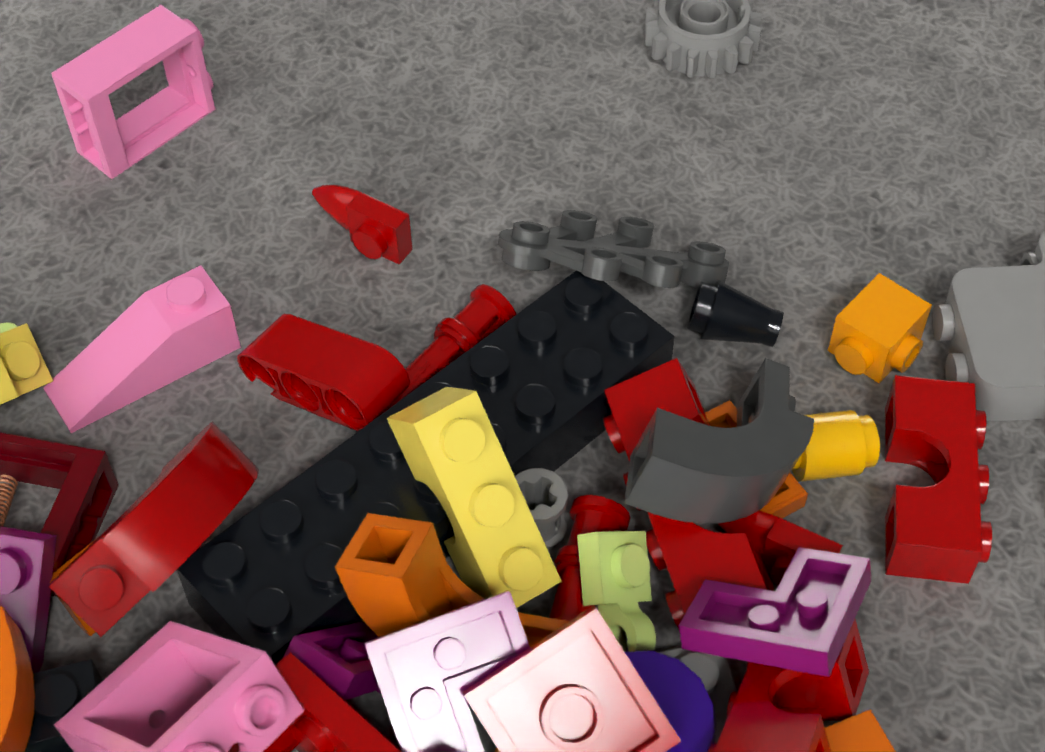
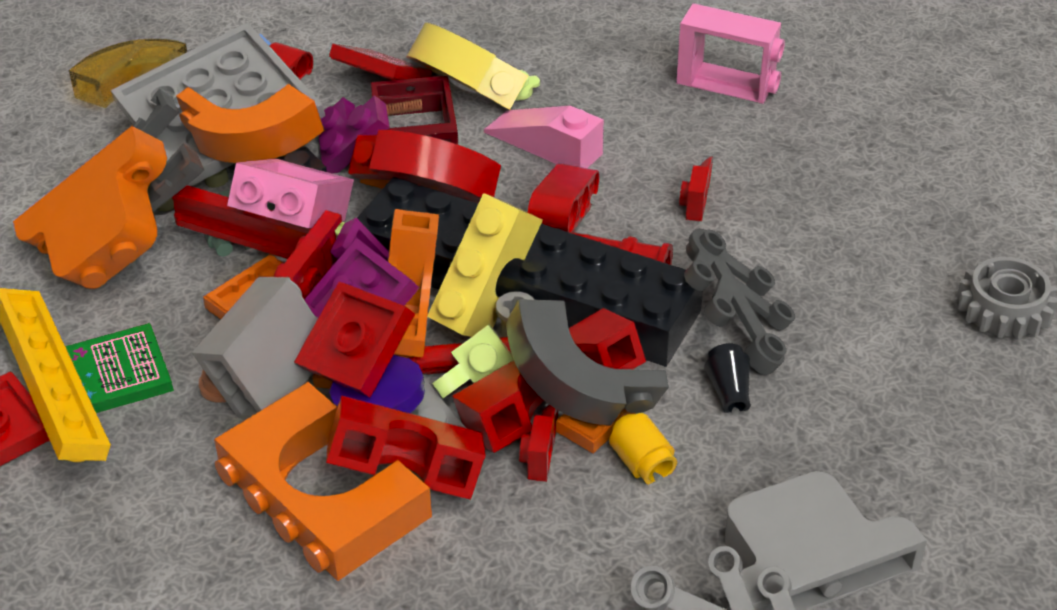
camera: 70 degrees right, 10 degrees down
magenta plate [679,547,871,677] -> none
light orange brick [828,273,932,384] -> none
red arch [885,375,992,584] -> none

